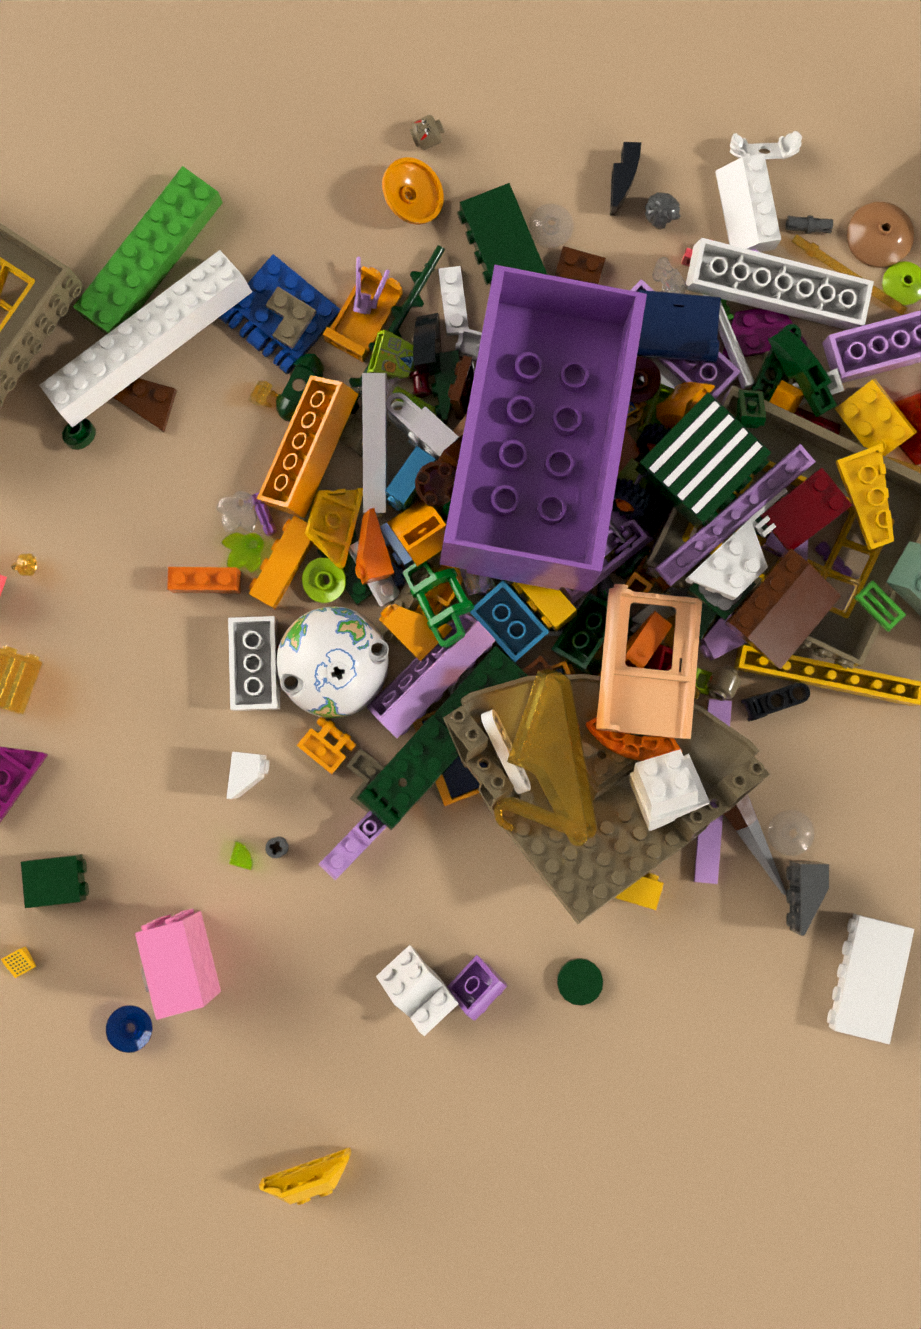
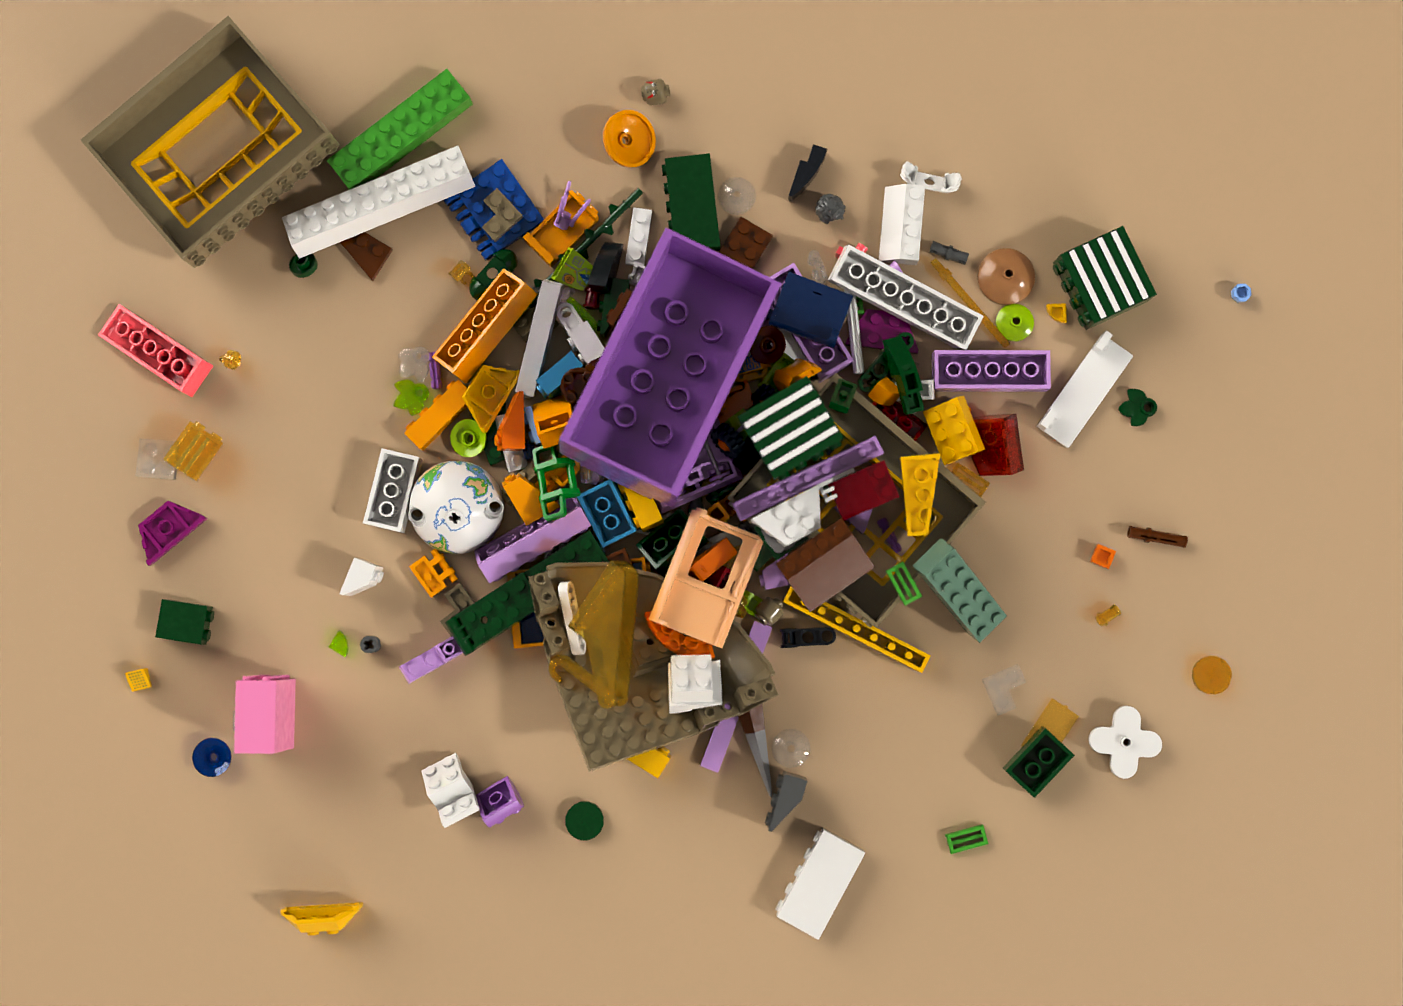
camera: 20 degrees right, 0 degrees up
orange brick [167,567,241,594] -> none

